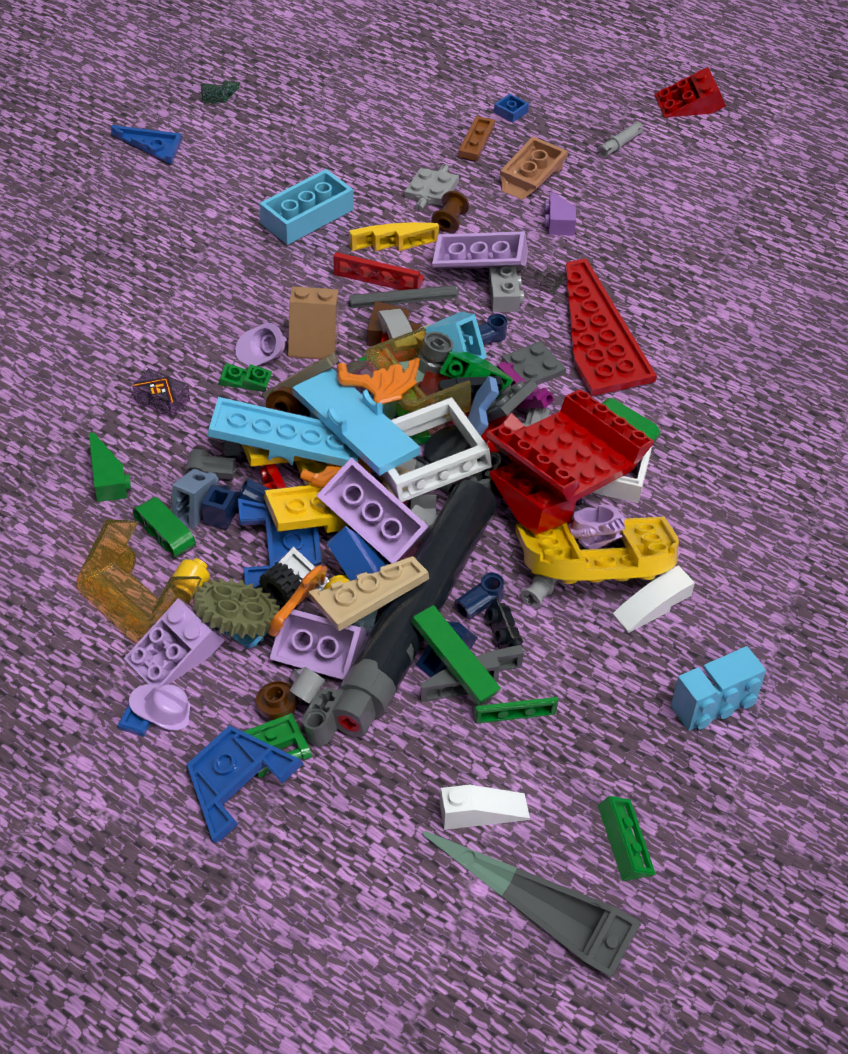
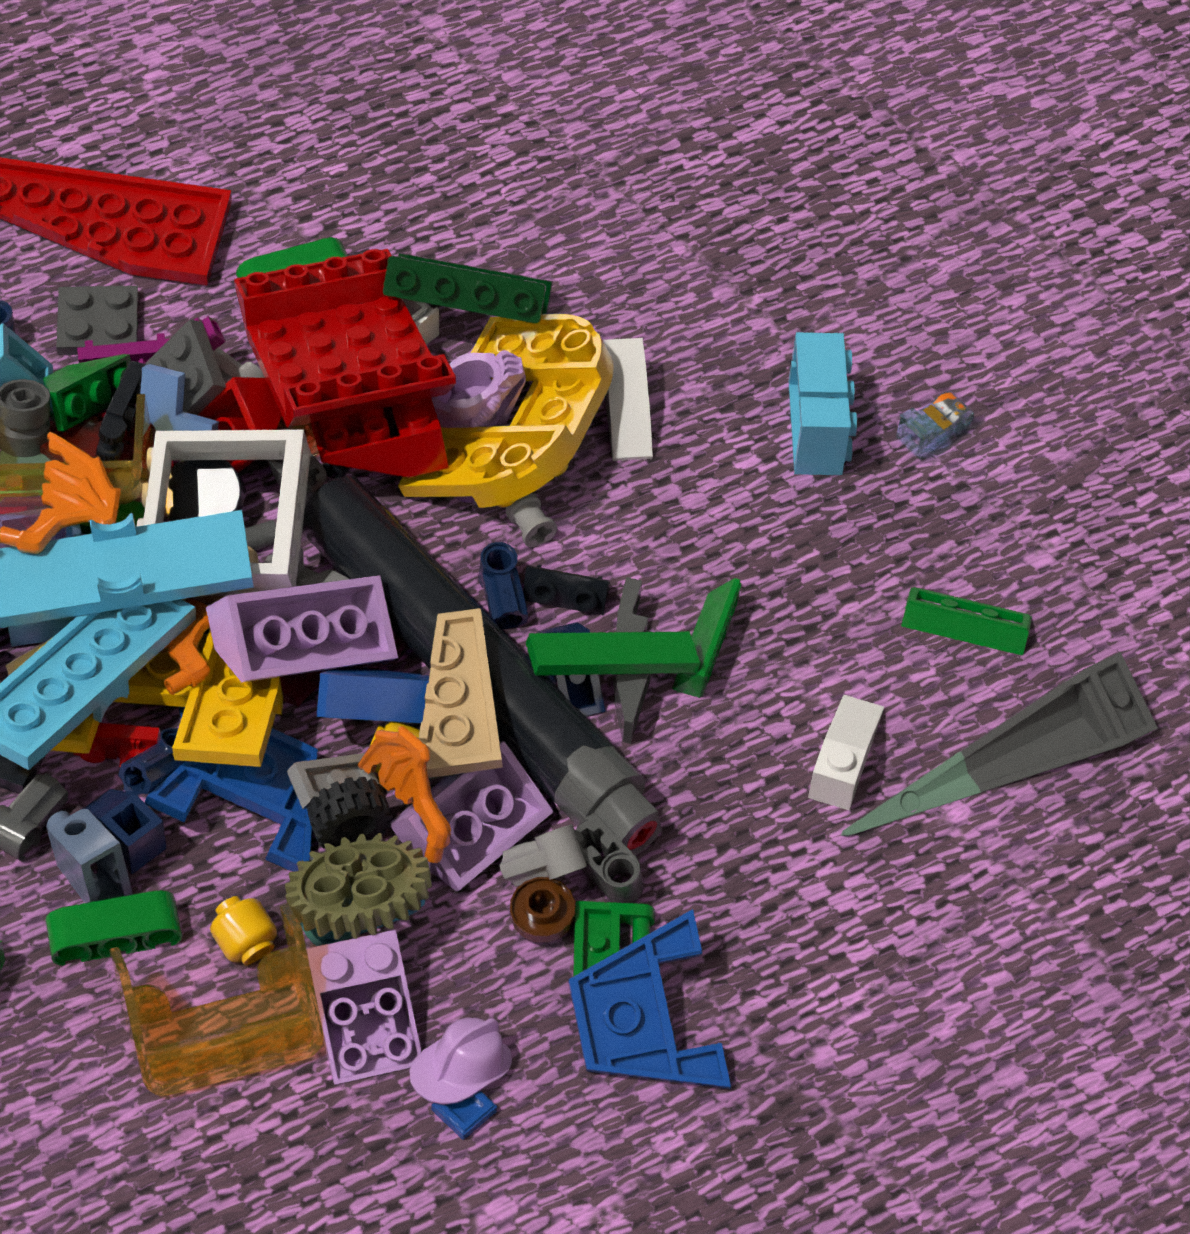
camera: 65 degrees left, 5 degrees up
none -> dark green fence [383,253,553,323]
none -> clear light blue leg [896,391,974,460]

